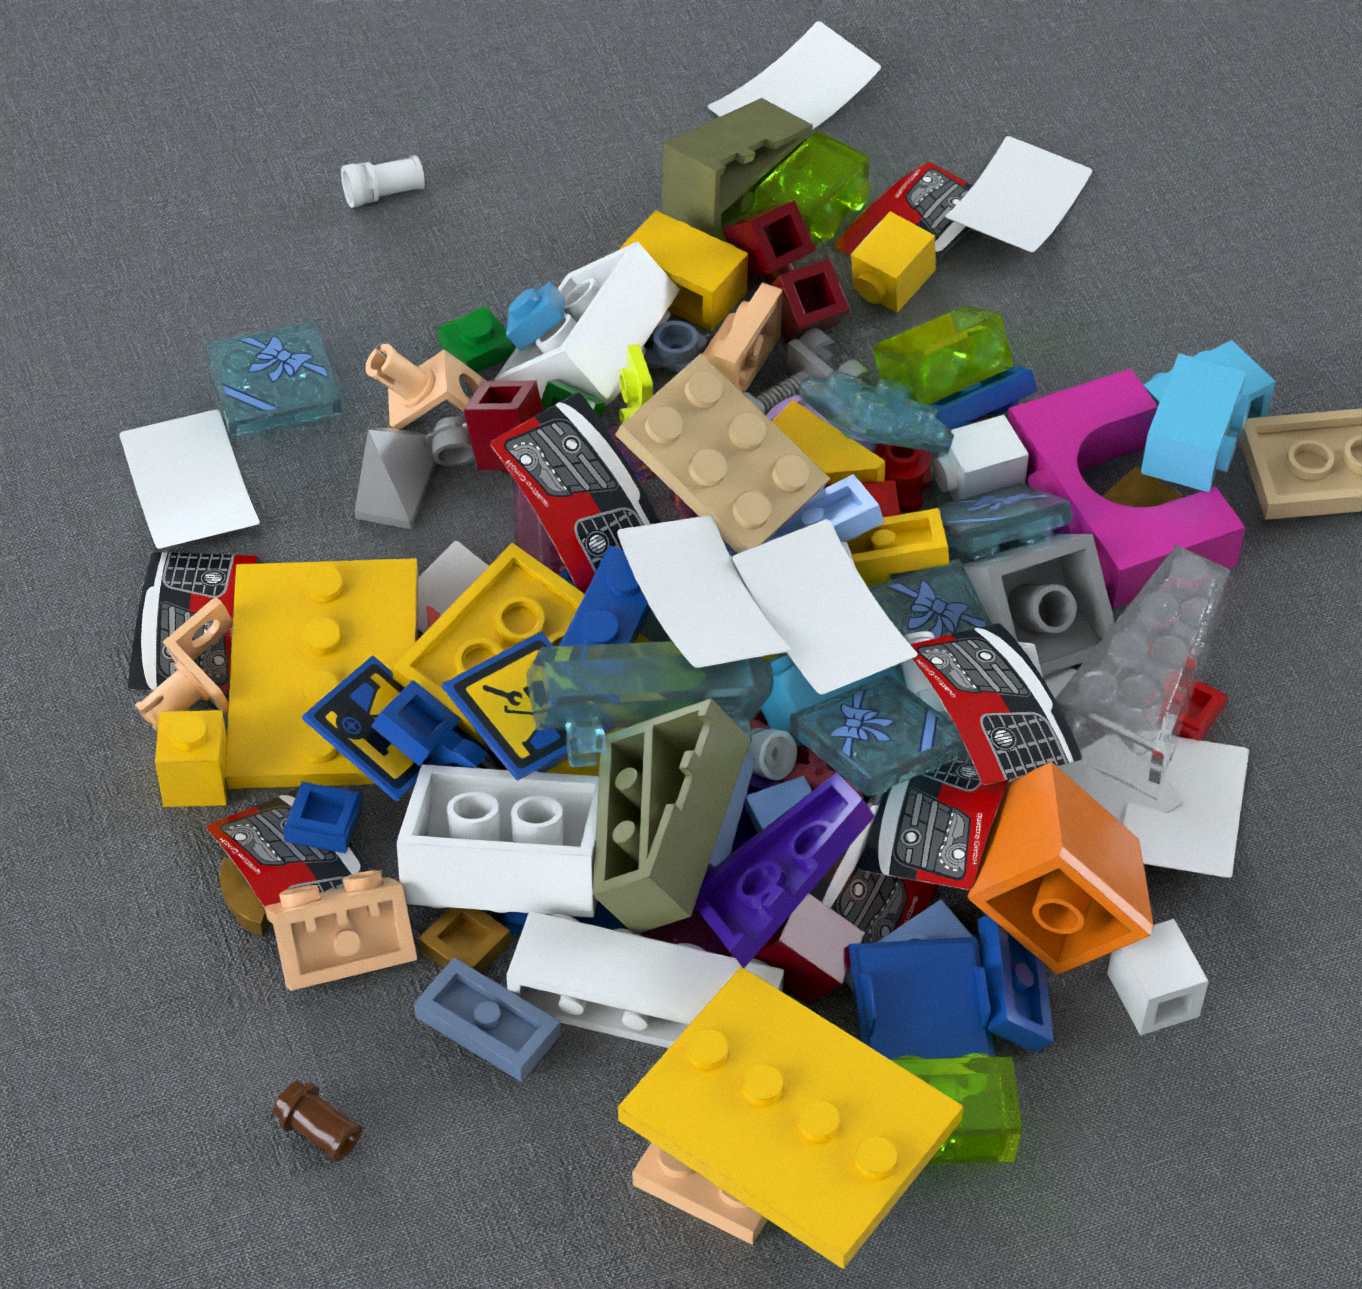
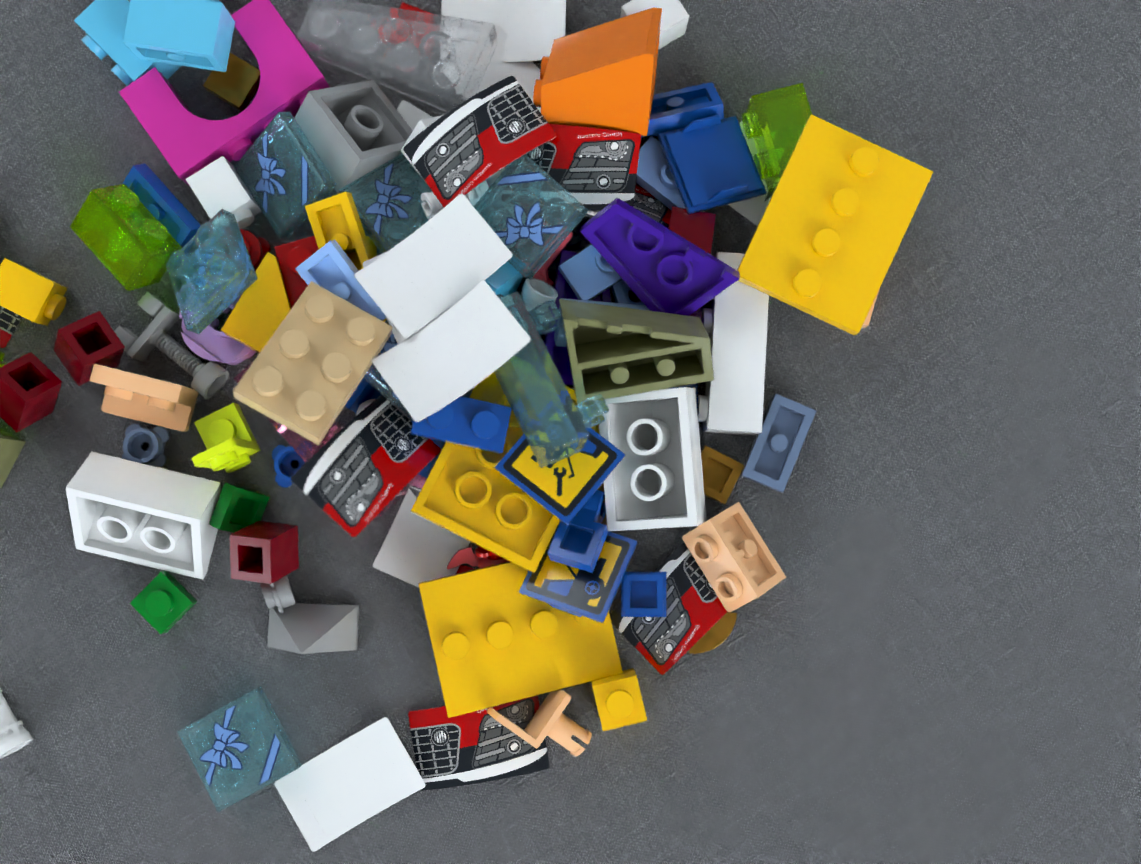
camera: 100 degrees left, 35 degrees up
reddish brown pin [273,1081,362,1162] -> none
light nougat bracket [365,344,486,430] -> none
dark azure plate [506,281,565,351] -> none
yellow brick [619,210,748,332] -> none

